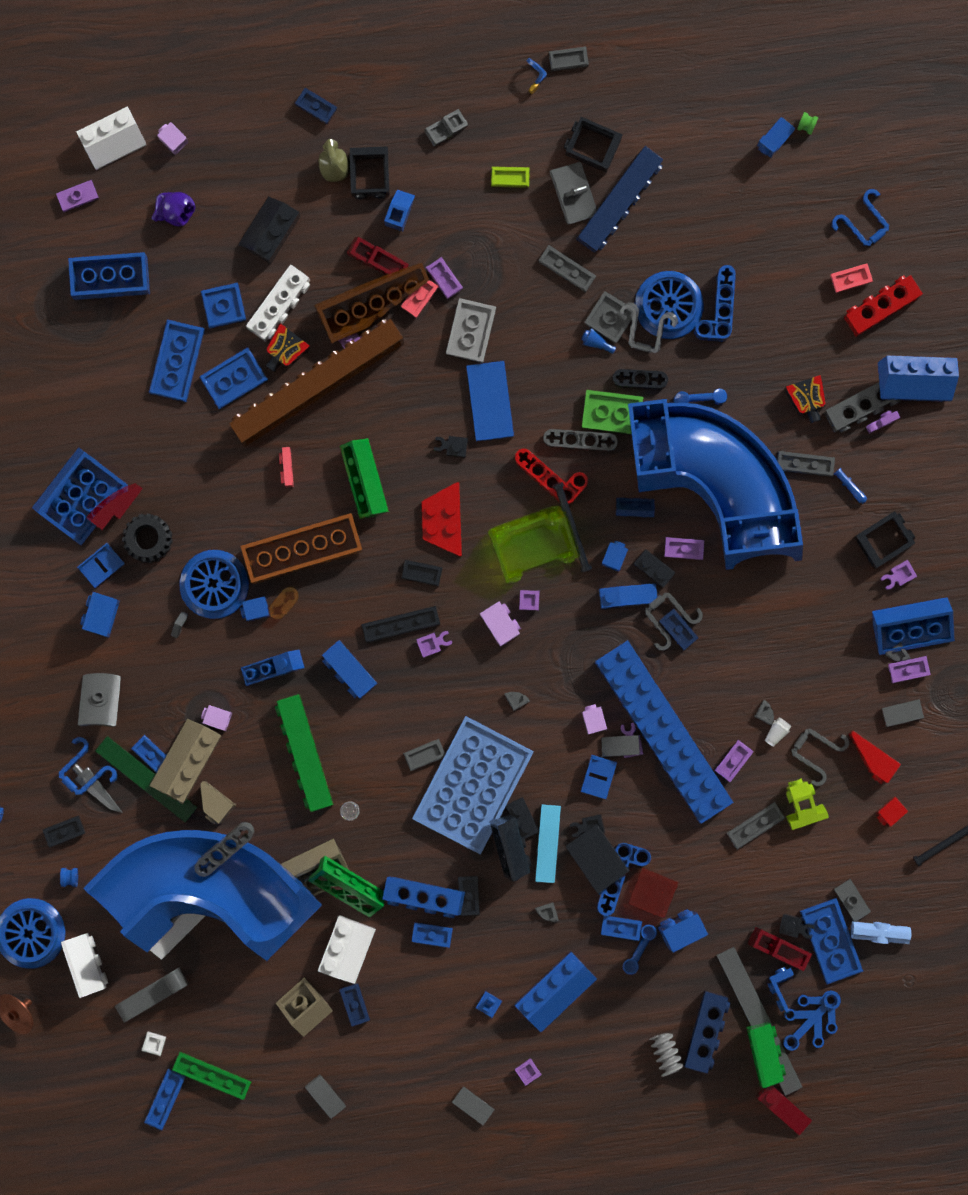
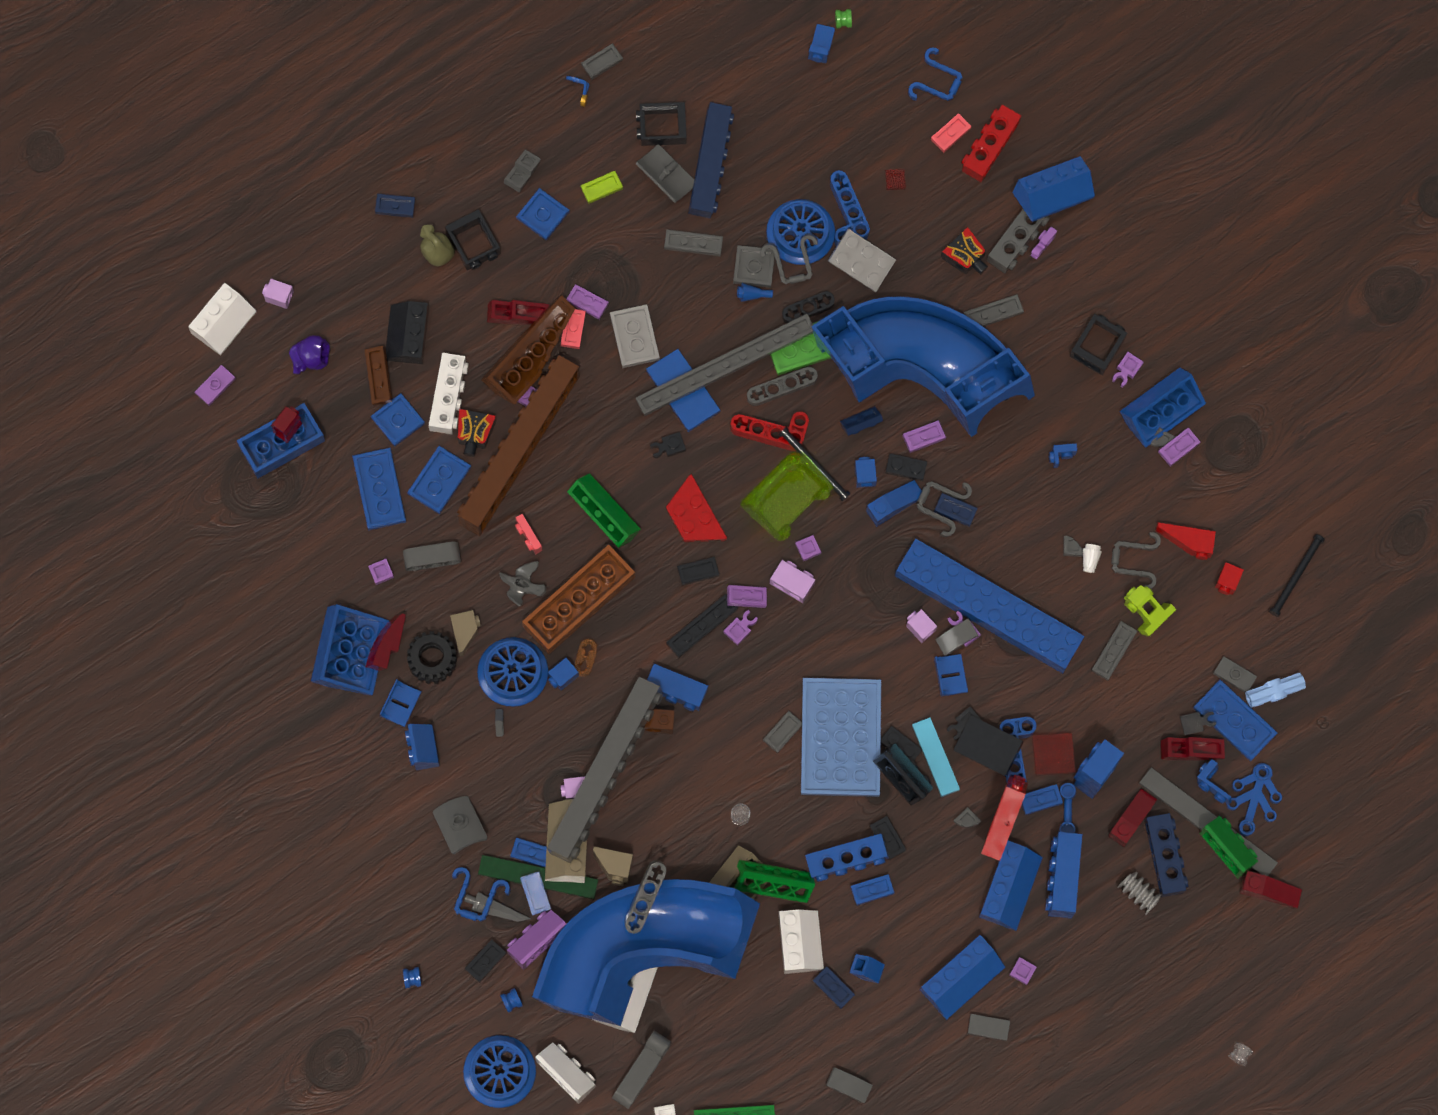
camera: 30 degrees left, 10 degrees down
blue slope [241,650,305,686] -> none
green brick [275,694,334,812] -> none
dark tan slope [276,977,333,1037] -> none
blue slope [384,190,415,232] -> none
blue tile [476,991,502,1018] -> none
dark grey tile [504,692,530,711] -> none
blue bar [674,388,727,405] -> none
medium lavender plate [714,740,753,782] -> none
blue piece [834,468,867,504] -> none
dark grey tile [881,699,924,727] -> none
none -> dark red brick [271,406,302,443]
none -> reddish brown plate [365,345,392,406]
none -> medium lavender plate [368,559,394,585]
none -> dark grey beam [403,542,461,571]
none -> dark tan slope [450,610,481,657]
none -> dark grey animal [499,561,546,606]
none -> medium lavender slope [507,910,566,970]
none -> blue tile [516,188,570,240]
none -> tile [520,871,552,915]
none -> dark grey brick [547,677,663,864]
none -> dark grey plate [636,314,813,416]
none -> reddish brown brick [644,709,674,734]
none -> medium lavender plate [727,585,767,608]
none -> light grey plate [828,229,896,292]
none -> blue brick [850,954,885,983]
none -> clear red tile [885,169,906,190]
none -> blue slope [920,935,1005,1020]
none -> piece [981,775,1028,861]
none -> blue brick [1045,832,1082,919]
none -> blue bracket [1049,443,1077,468]
none -> dark red slope [1108,789,1157,847]

